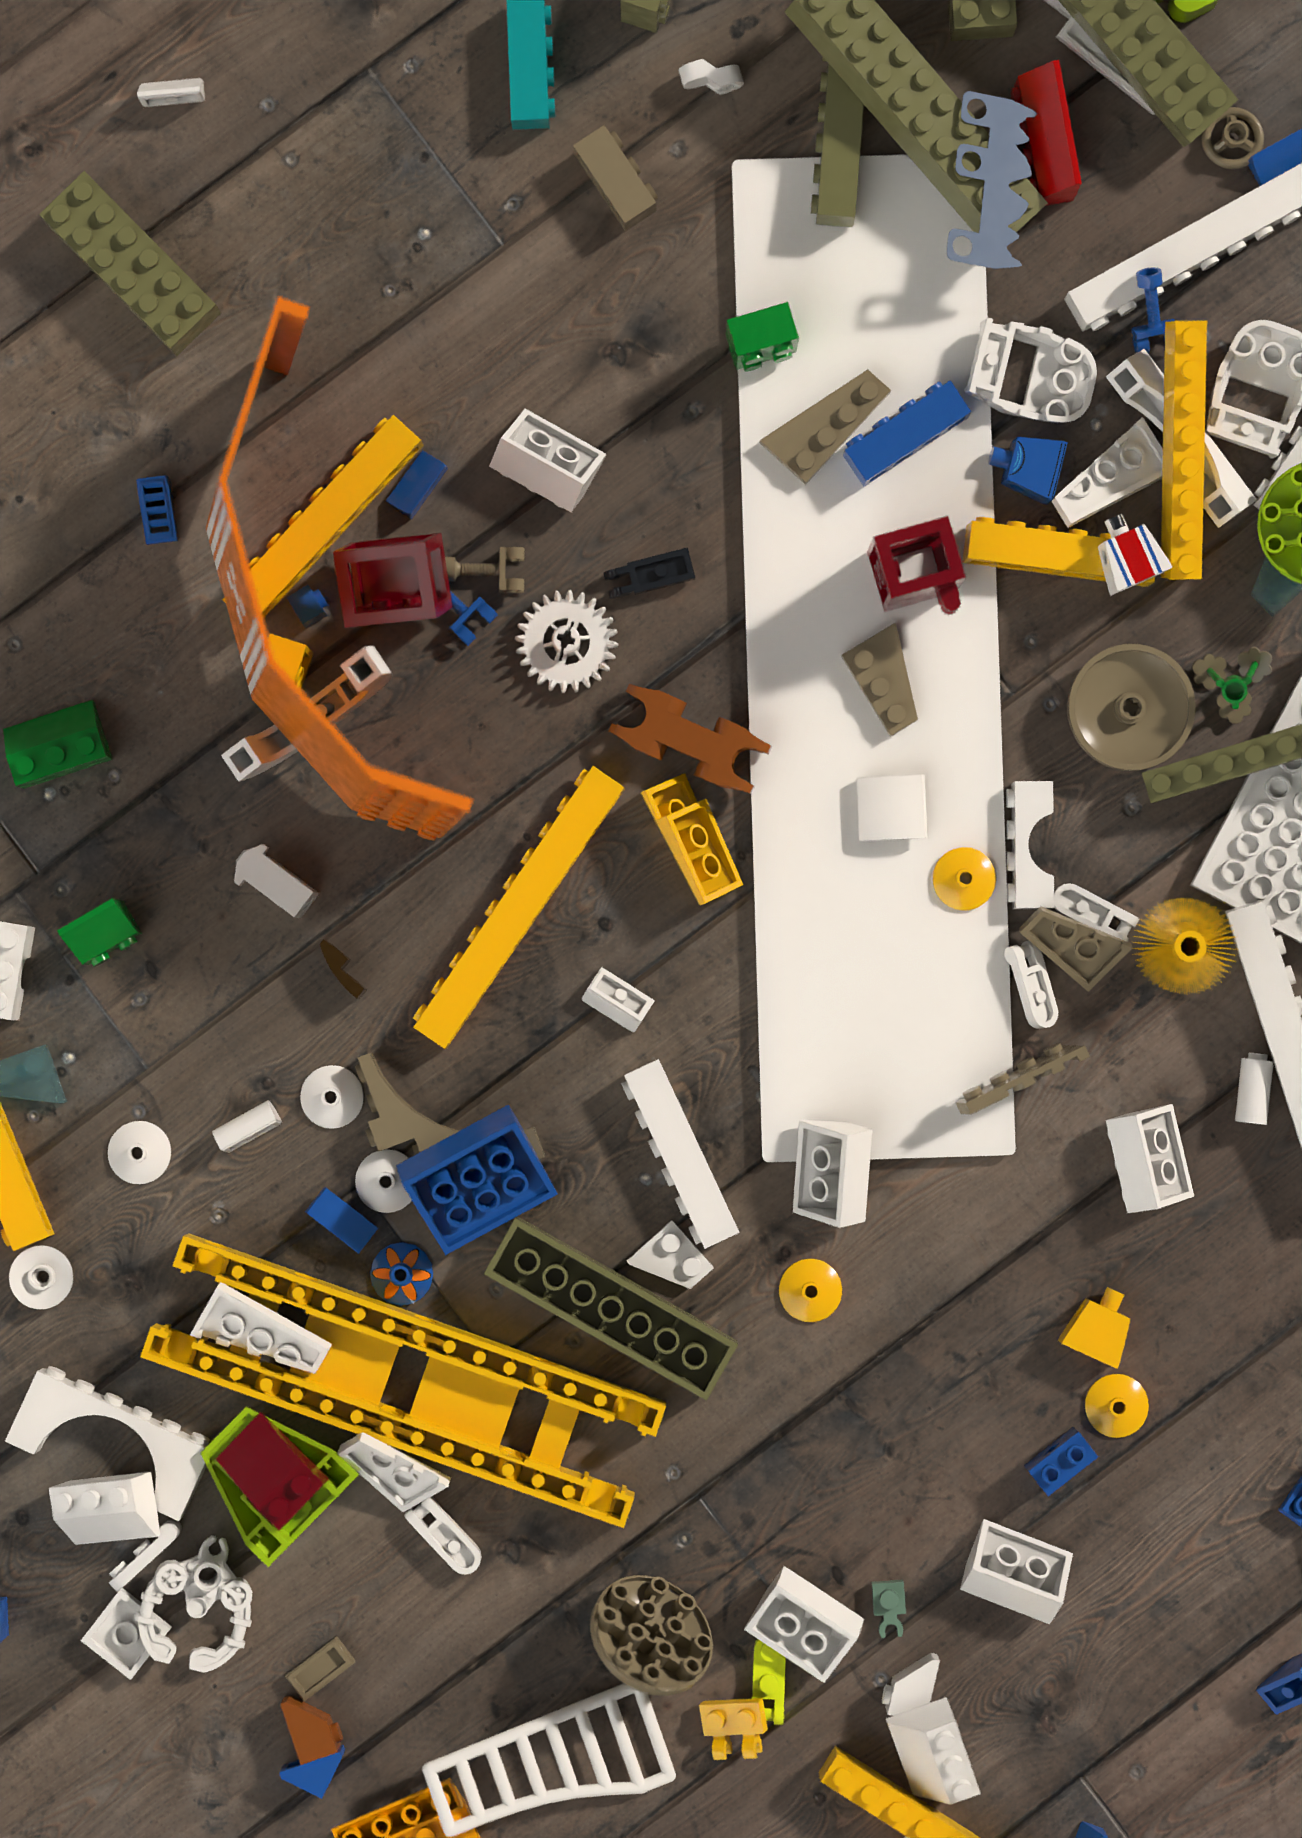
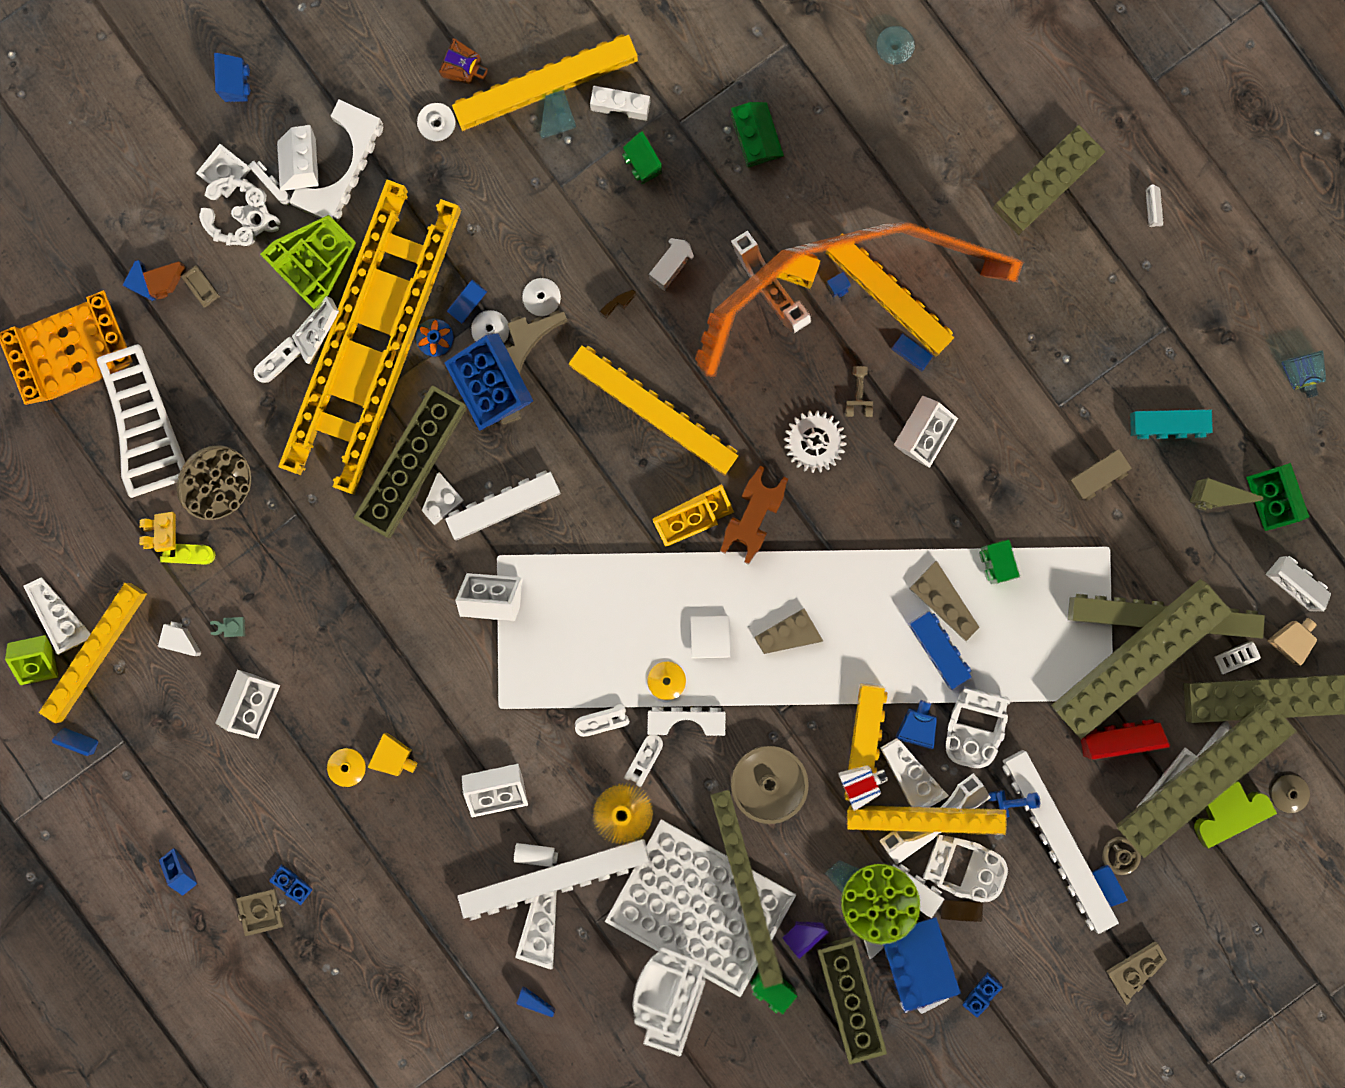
camera: 90 degrees right, 0 degrees up
white dish [108,1121,171,1184] -> none
blue slope [136,475,178,545] -> none
white wing [190,1282,332,1374] -> none
white brick [212,1100,282,1153] -> none
dark red slope [216,1412,329,1531] -> none
dark red piece [333,533,452,628] -> none
blue bar [450,591,498,646] -> none
white slope [582,967,655,1033] -> none
black hinge [603,548,696,599] -> none
white piece [679,59,744,95] -> none
white slope [744,1566,864,1683] -> none
yellow dish [779,1259,842,1322] -> none
dark red piece [867,516,966,616] -> none
white slope [886,1697,981,1805] -> none
sand blue piece [946,91,1038,269] -> none
dark tan wing [956,1043,1090,1115] -> none
dark tan wing [1019,906,1133,992] -> none
blue brick [1024,1427,1098,1496] -> none
dark tan plant [1192,647,1272,724] -> none

